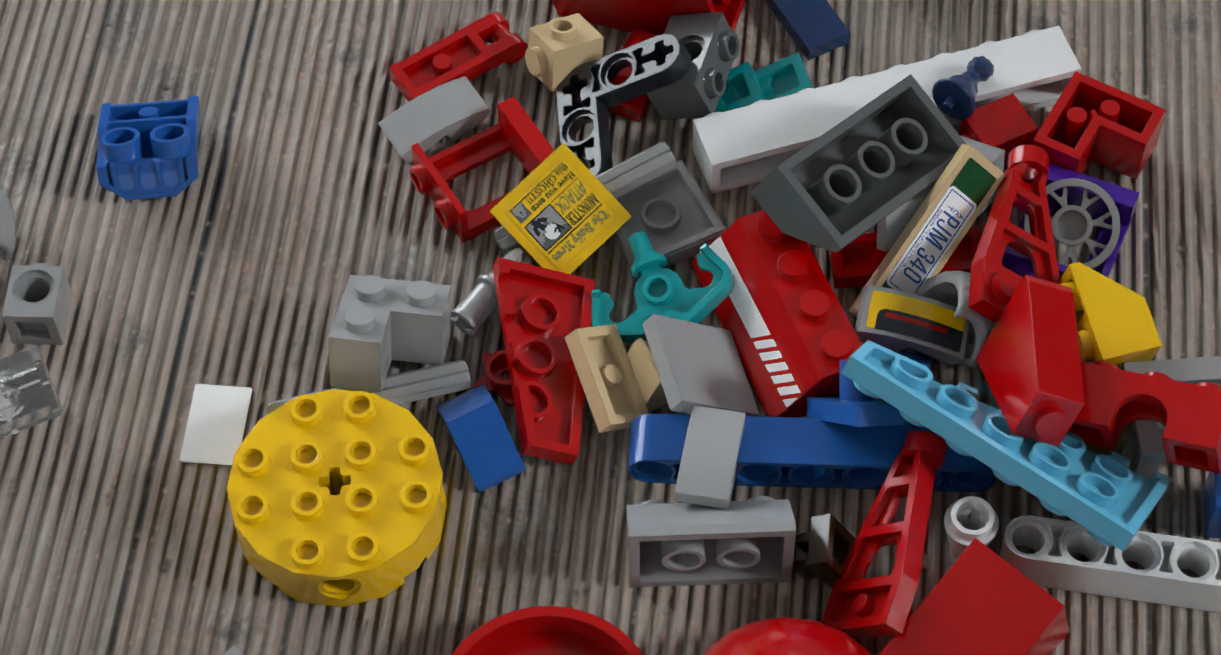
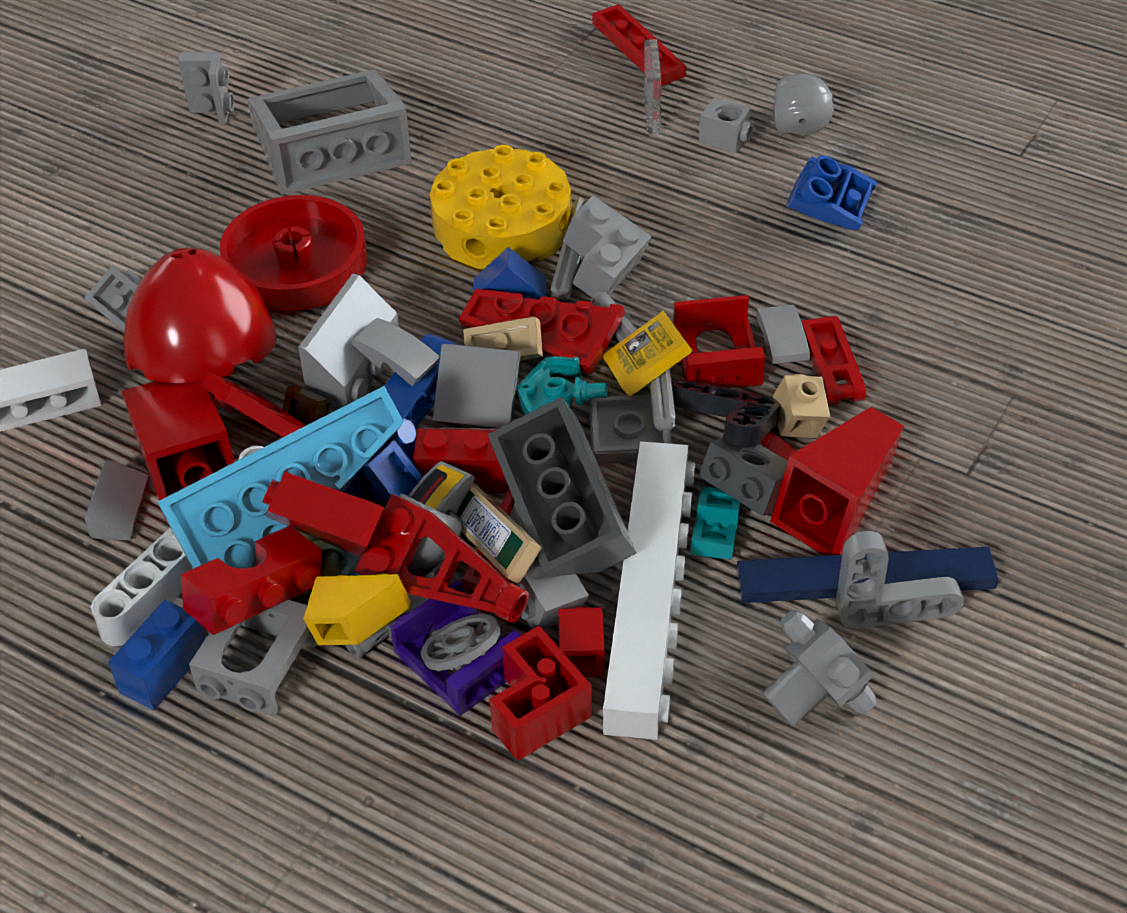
camera: 115 degrees right, 10 degrees down
white sticker [180,384,252,466] -> none
dark blue piece [932,56,994,120] -> none

